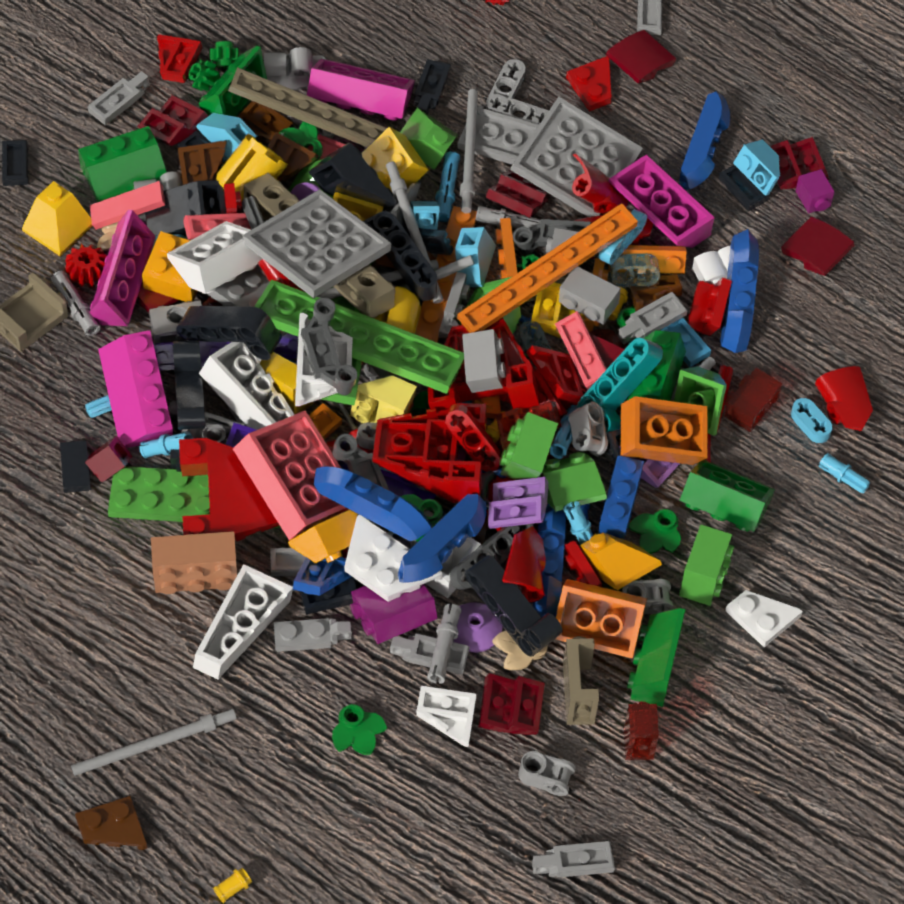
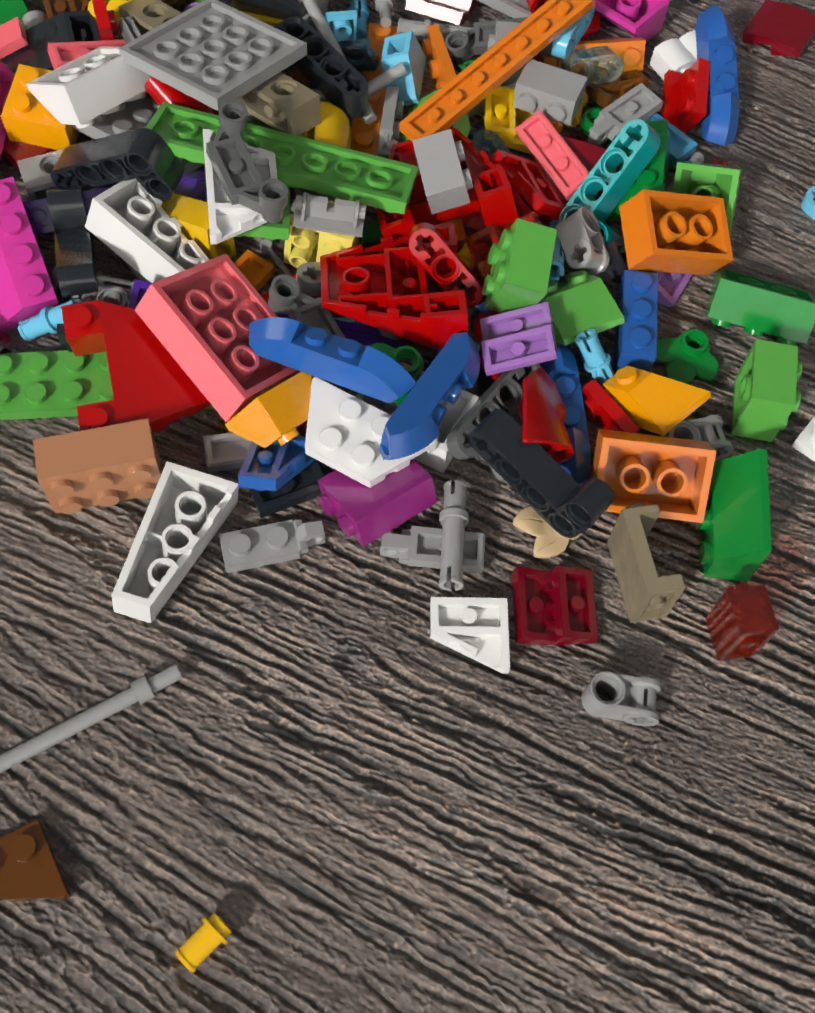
camera: 10 degrees left, 5 degrees up
green plate [332,704,387,755] -> none
medium lavender dish [454,602,502,653] -> none
light grey hinge [532,841,615,878] -> none
clear red brick [724,367,783,433] -> none
none -> light grey hinge [293,192,366,237]

